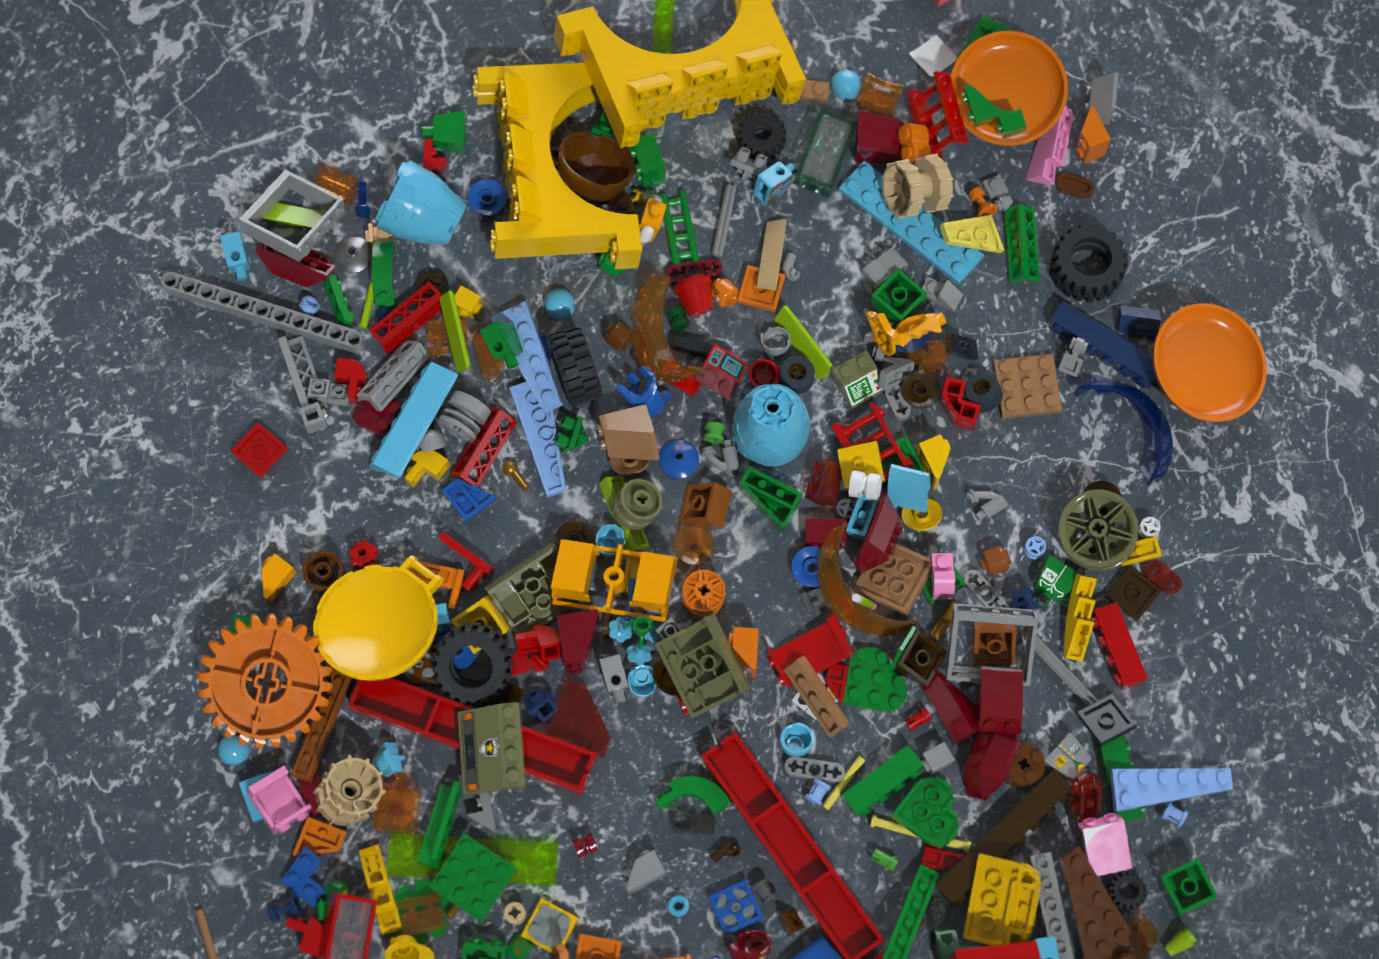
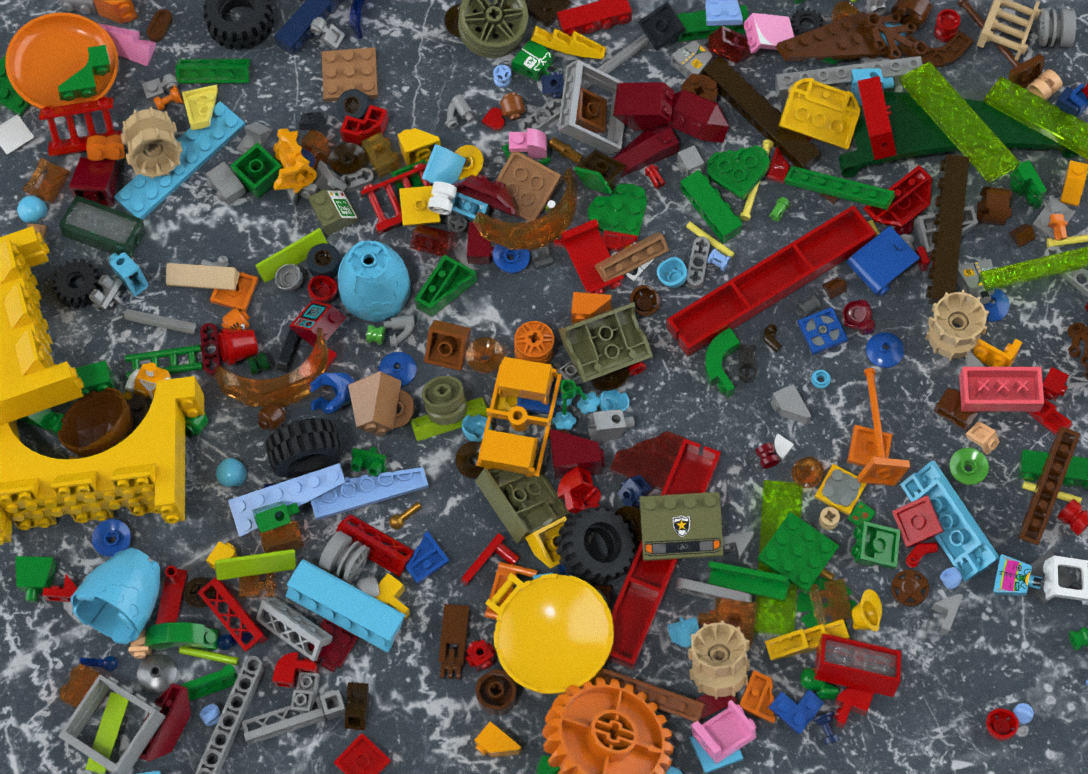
camera: 85 degrees left, 5 degrees down
none -> red piece [155,566,188,625]
none -> dark brown brick [345,682,370,730]
none -> clear yellow brick [361,132,400,179]
none -> reddish brown hinge [438,604,470,680]
none -> red tile [482,107,505,131]
none -> reddish brown helmet [630,285,660,317]
none -> light grey beam [675,578,753,608]
none -> white tile [774,434,794,461]
none -> clear orange helmet [791,456,824,488]

